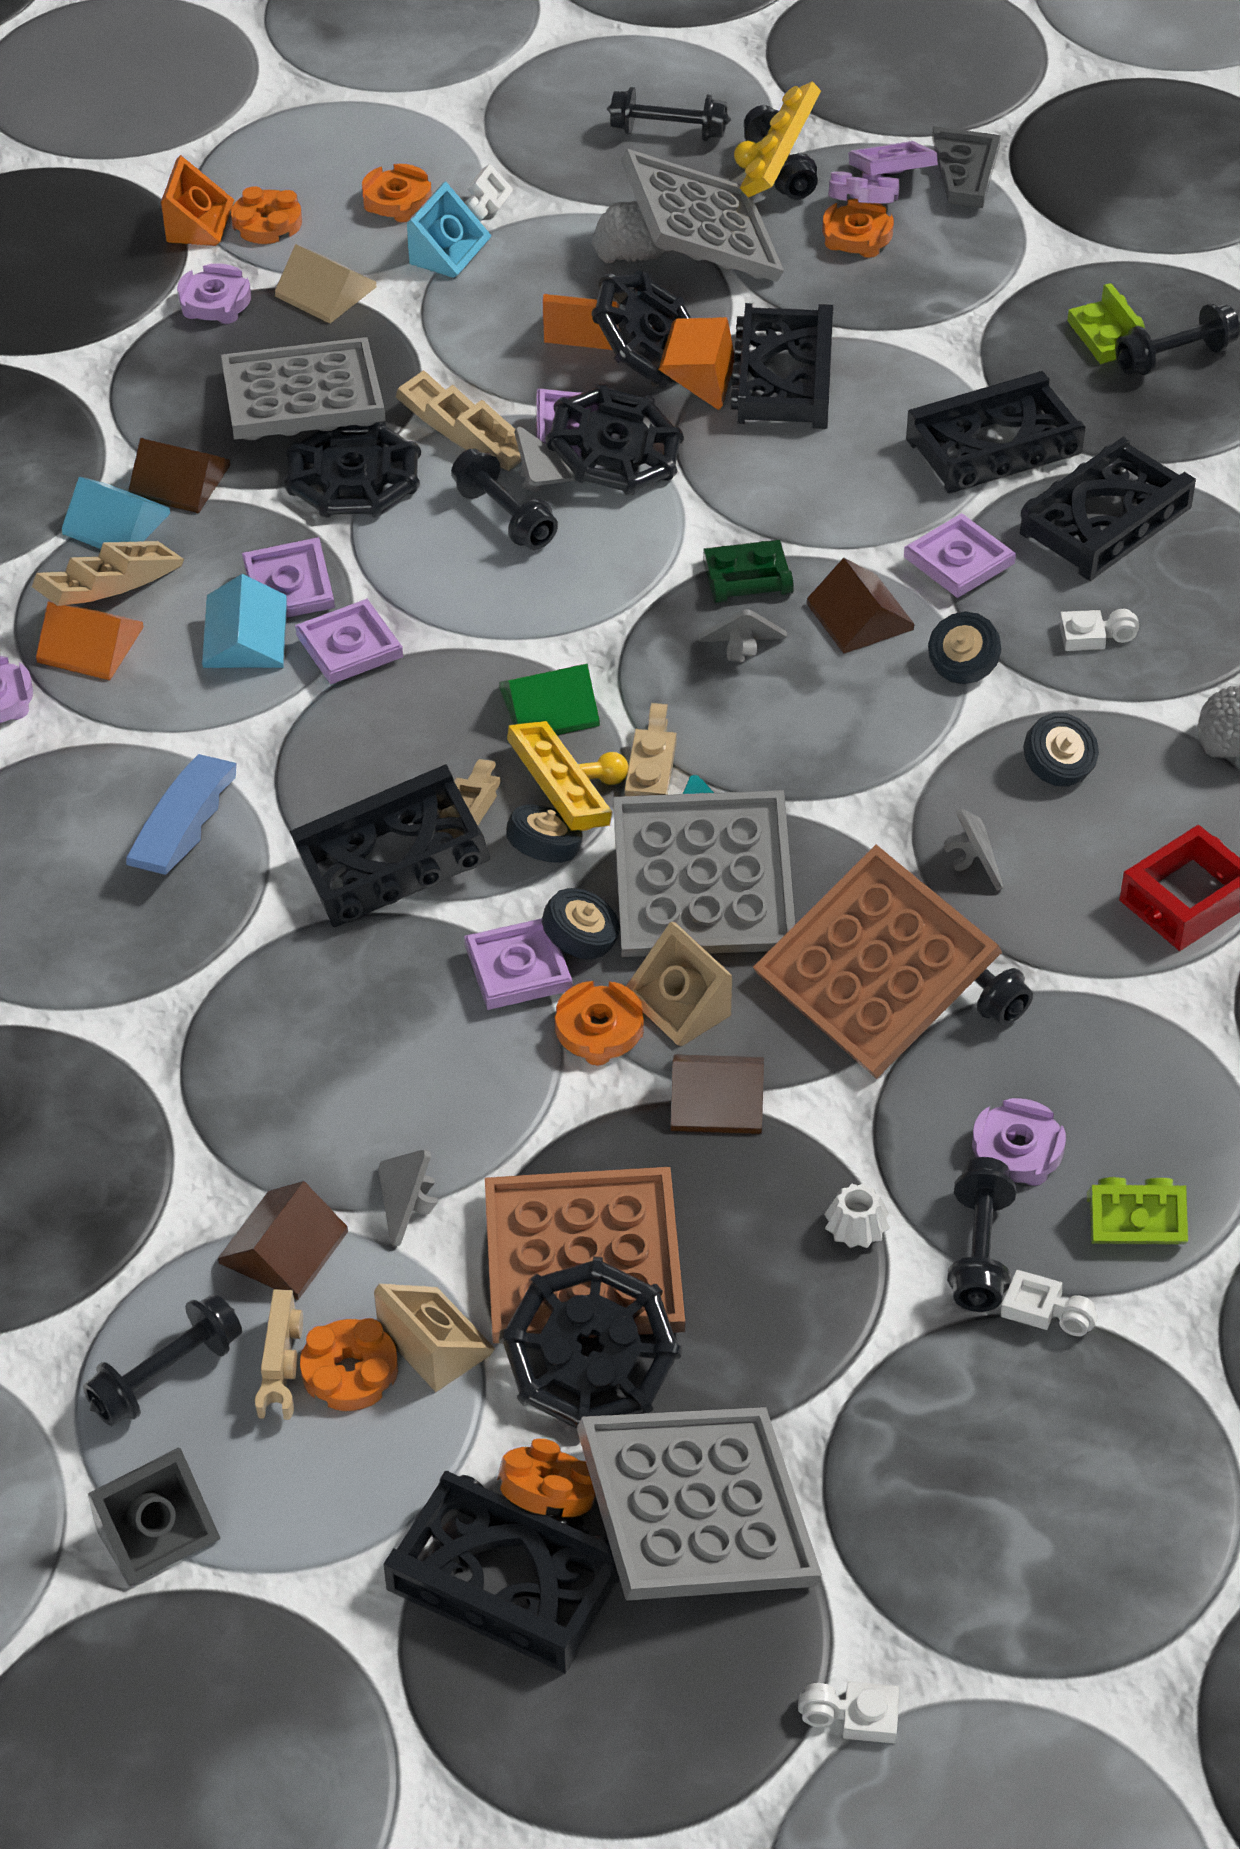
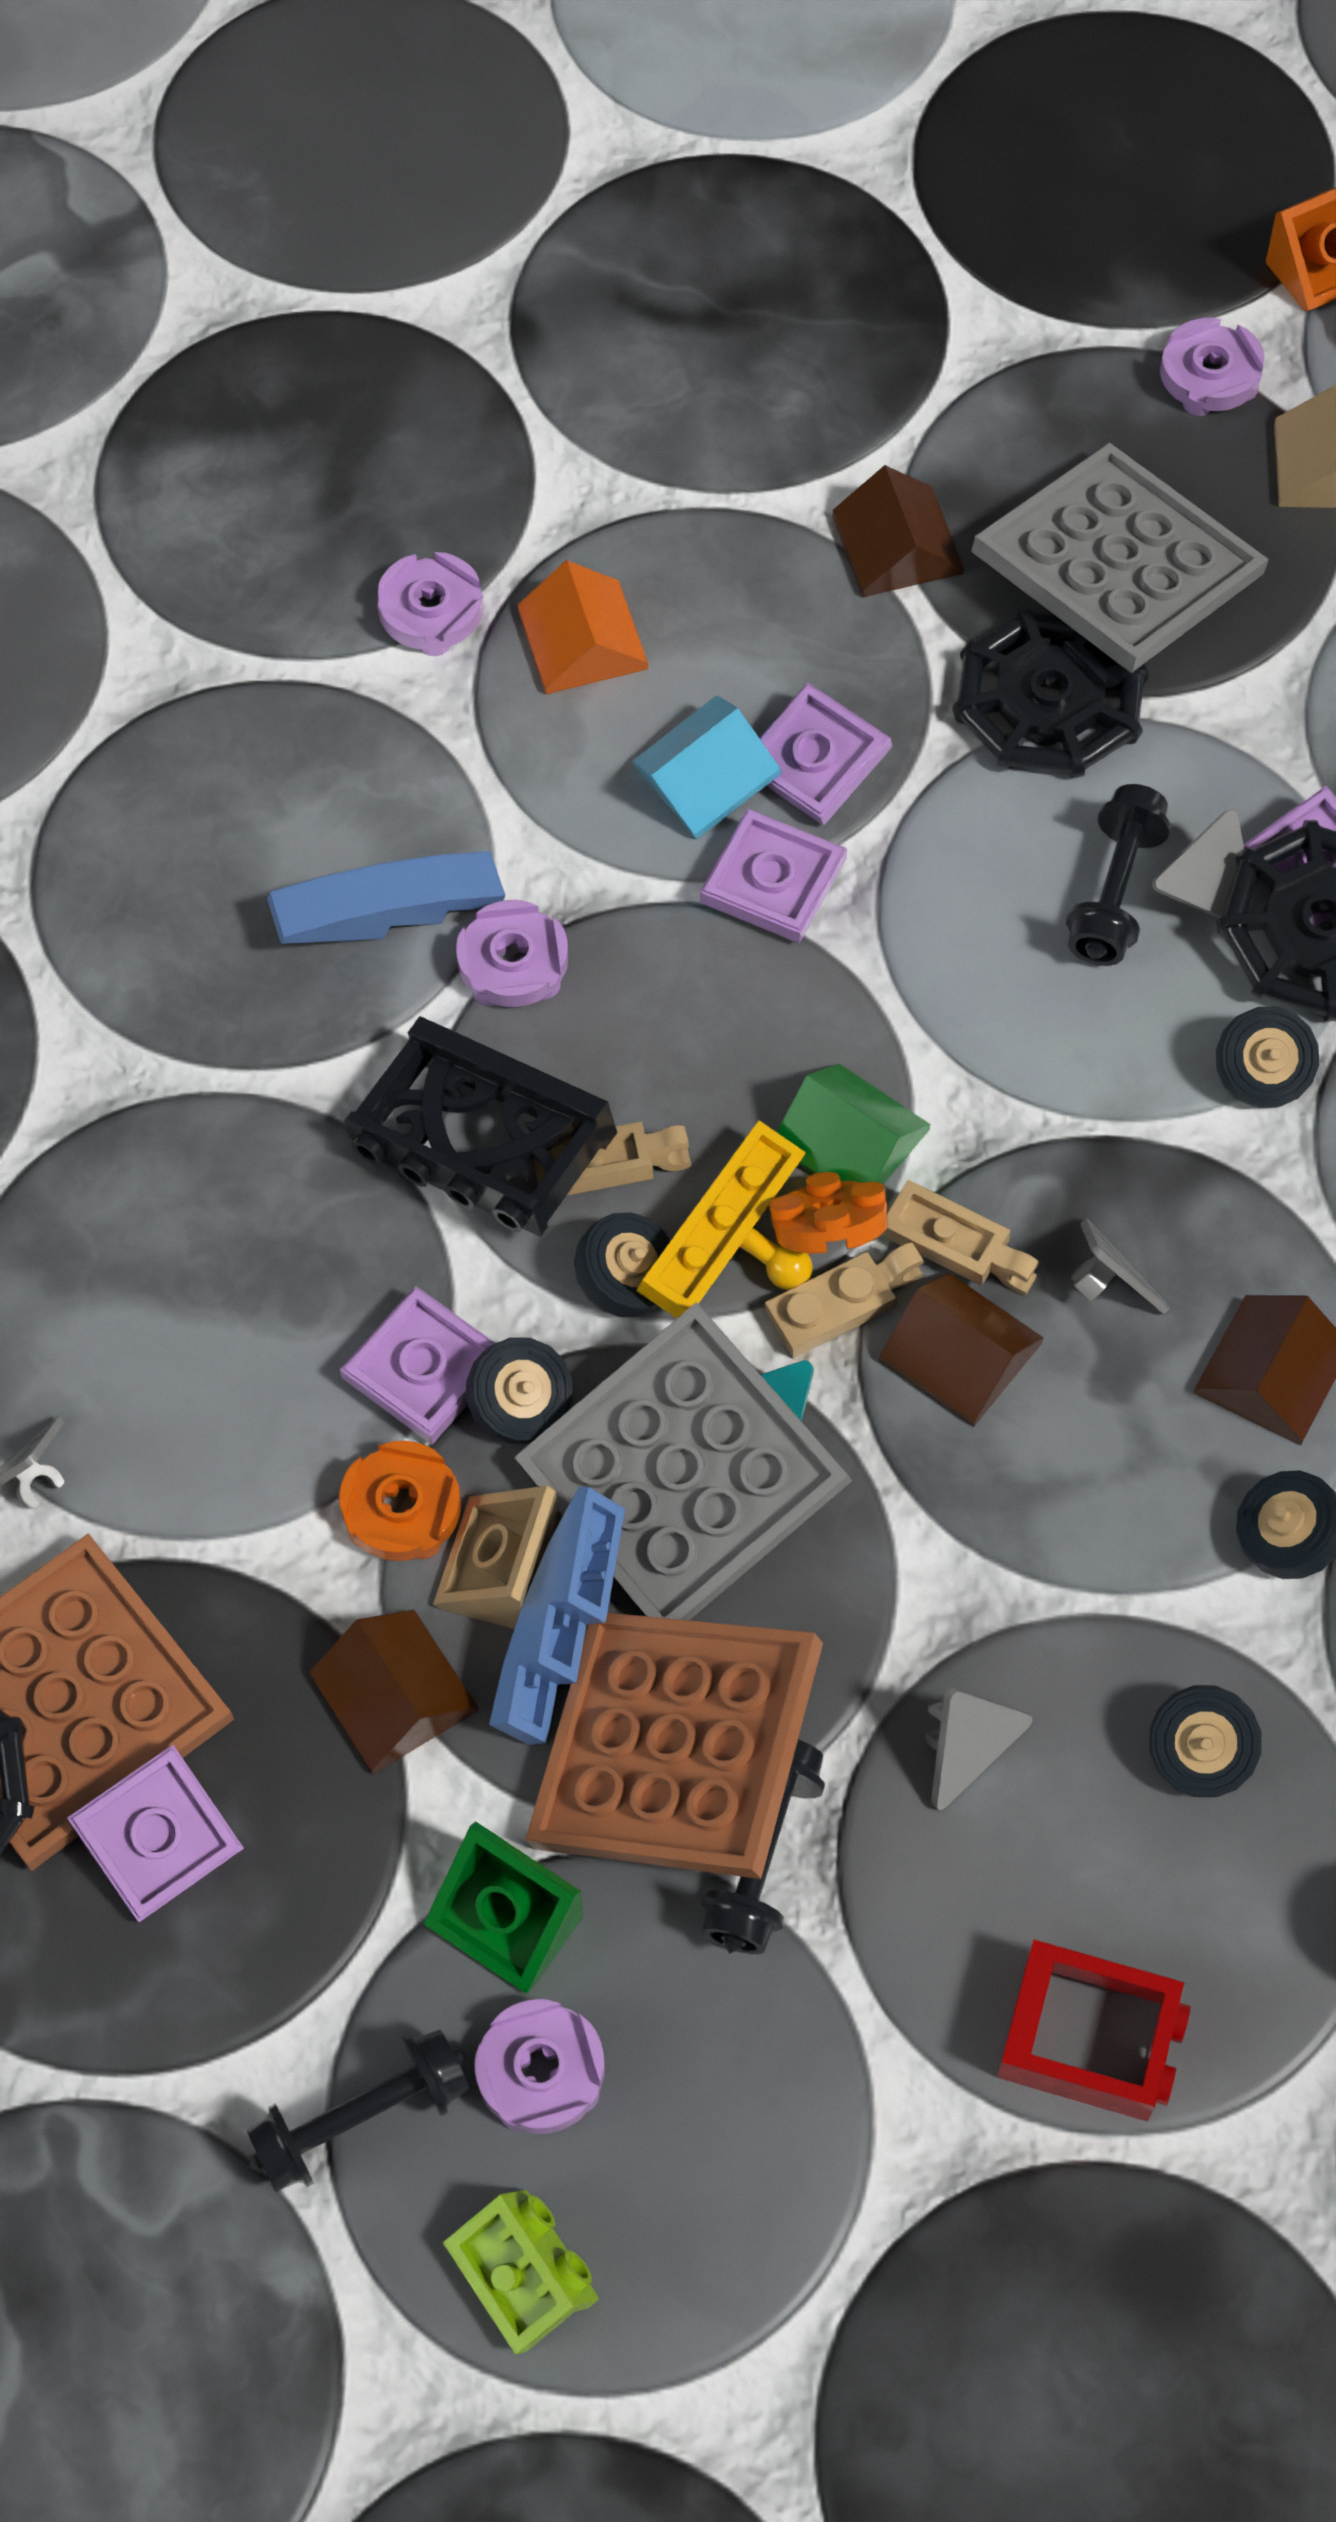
camera: 55 degrees right, 15 degrees up
tan slope [32,541,184,606] -> none
medium azure slope [62,477,170,549] -> none
tan slope [396,370,522,471] -> none
dark green plate [703,540,794,603] -> none
white piece [824,1183,890,1248] -> none
white plate [1001,1270,1098,1336] -> none
none -> lavender plate [67,1745,244,1922]
none -> green slope [423,1821,583,1994]
none -> lavender plate [456,900,569,1007]
none -> medium blue slope [489,1486,625,1745]
none -> orange plate [769,1172,888,1254]
none -> reddish brown slope [879,1273,1044,1427]
none -> tan plate [881,1180,1039,1296]
none -> black wheel [1216,1006,1319,1108]

